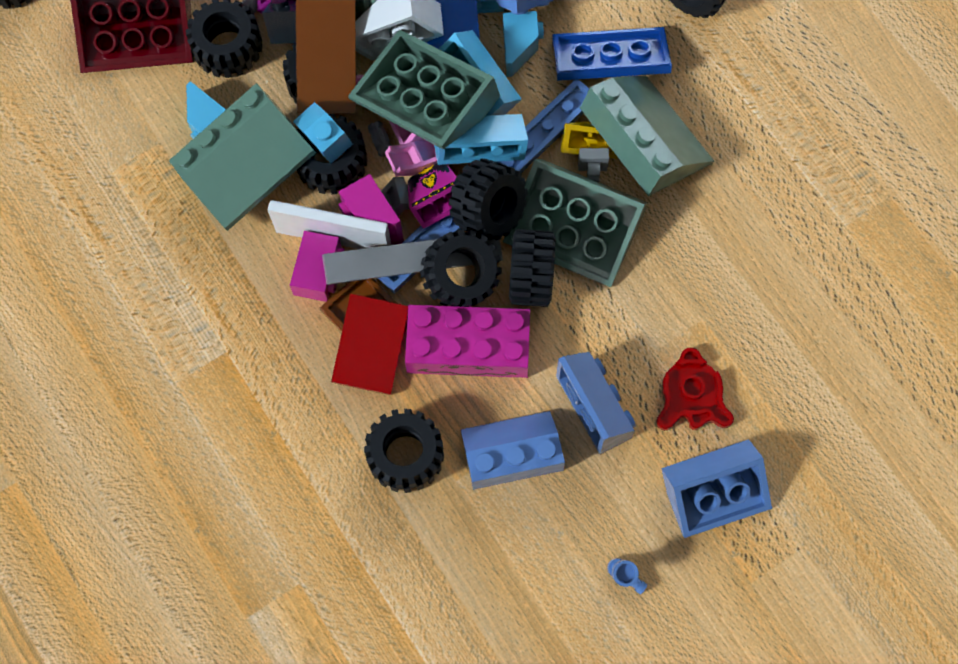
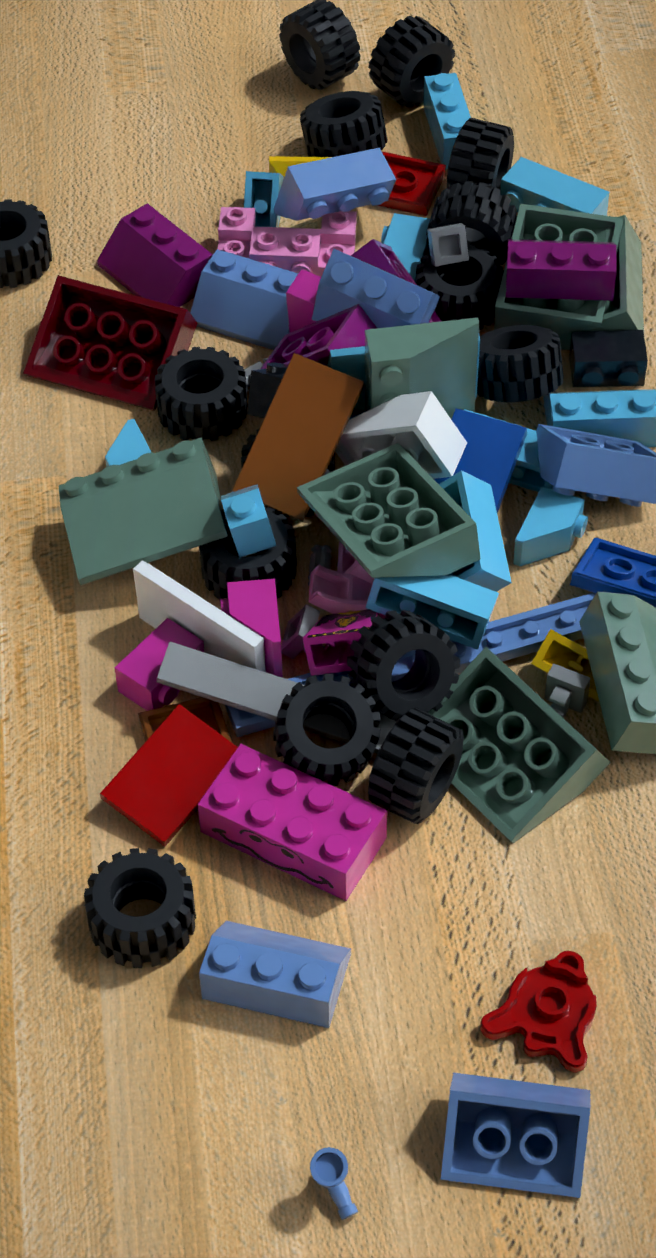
camera: 25 degrees right, 20 degrees down
medium blue slope [556,351,636,454] -> none

